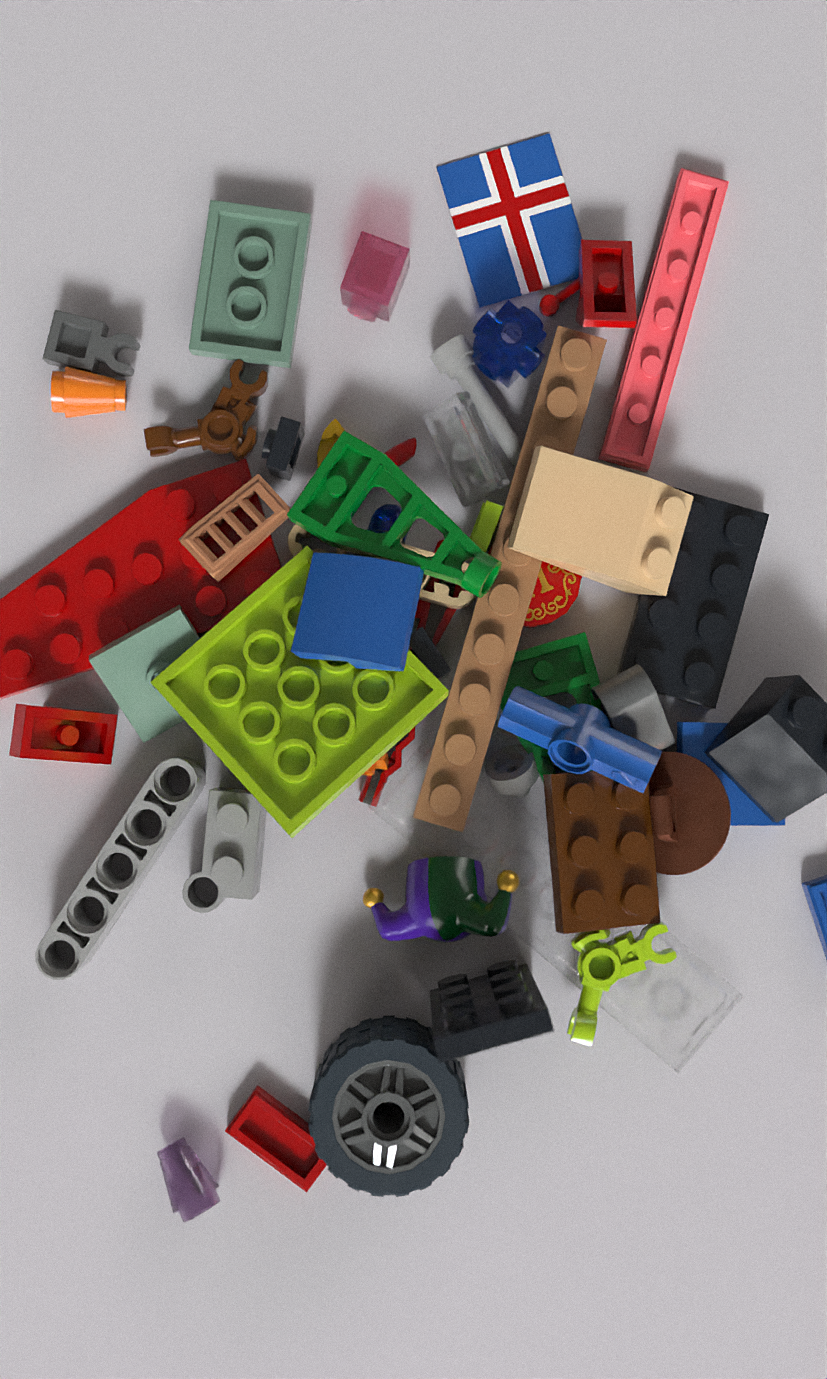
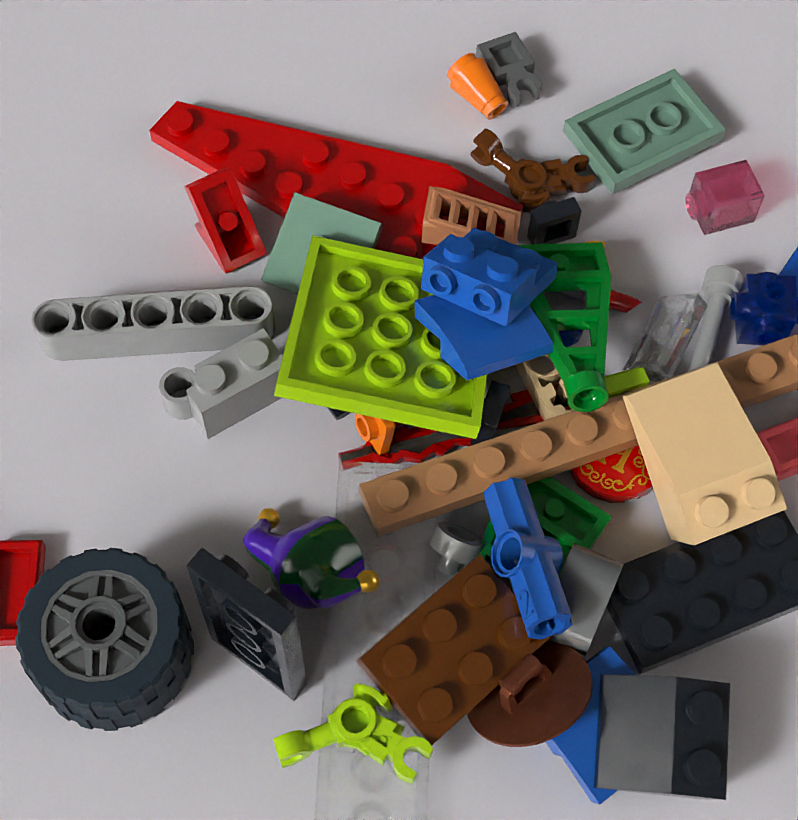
camera: 55 degrees right, 25 degrees down
none -> blue plate [421,228,558,327]

